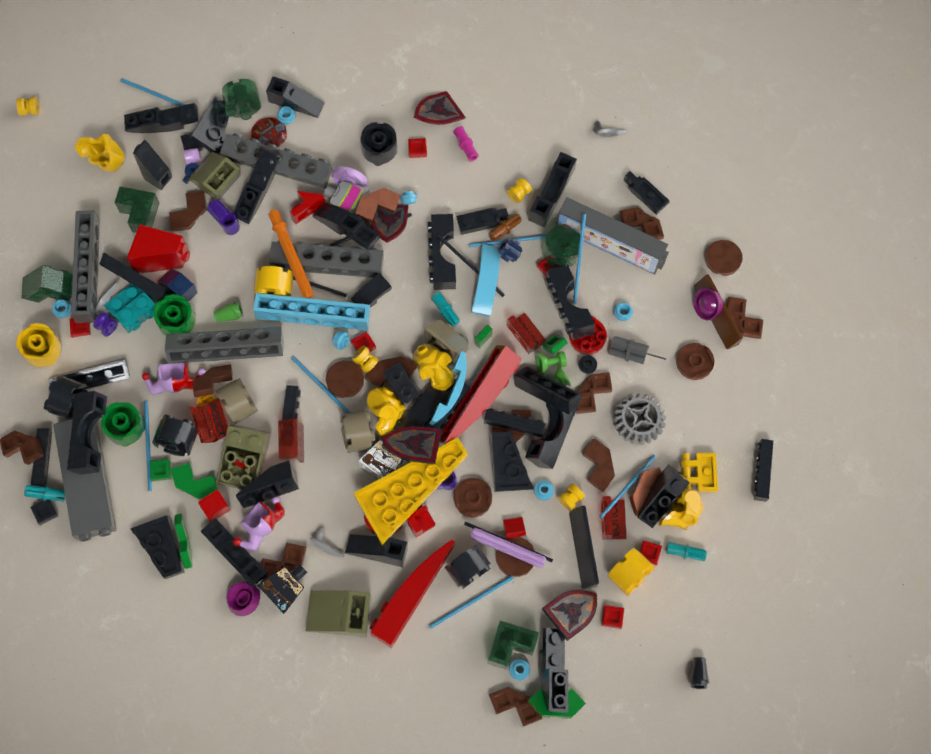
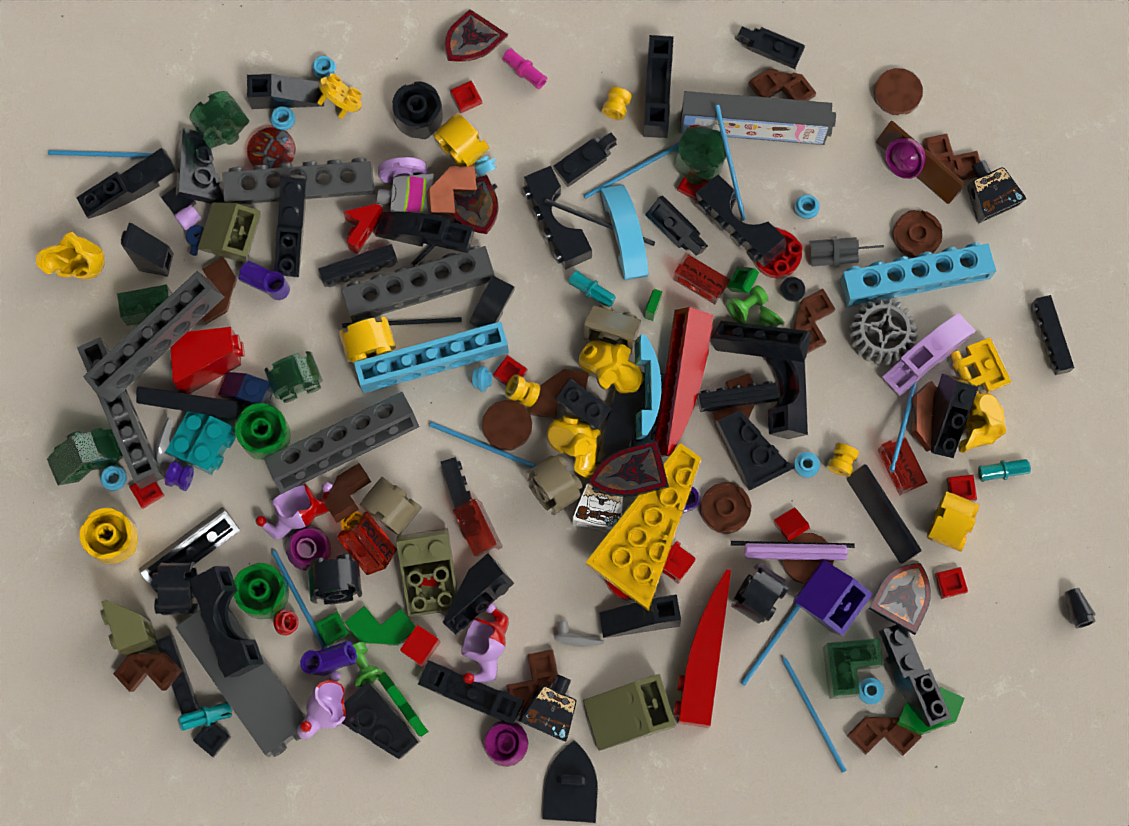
camera: 20 degrees left, 5 degrees up
bright green cone [213,302,243,322] -> none
orange axle [268,209,314,299] -> none
dark orange axle [488,214,522,242] -> none
dark blue gear [498,238,523,262] -> none
copper tile [582,439,615,492] -> none
none -> dark grey brick [83,271,224,402]
none -> olive slope [100,600,158,656]
none -> clear green brick [264,351,323,403]
none -> red plate [273,609,299,636]
none -> magenta hat [286,527,331,571]
none -> lavender piece [297,671,346,740]
none -> dark purple piece [300,641,357,676]
none -> medium azure plate [312,56,336,79]
none -> yellow plate [317,73,362,120]
none -> black piece [318,244,398,287]
none -> bright green piece [353,642,384,687]
none -> yellow brick [433,112,490,167]
none -> black shield [543,741,598,823]
none -> black hinge [646,195,708,256]
none -> dark azure piece [782,657,847,773]
none -> dark purple slope [793,560,873,636]
none -> medium azure brick [840,242,996,307]
none -> lavender slope [882,313,976,396]
none -> torso [967,160,1027,223]

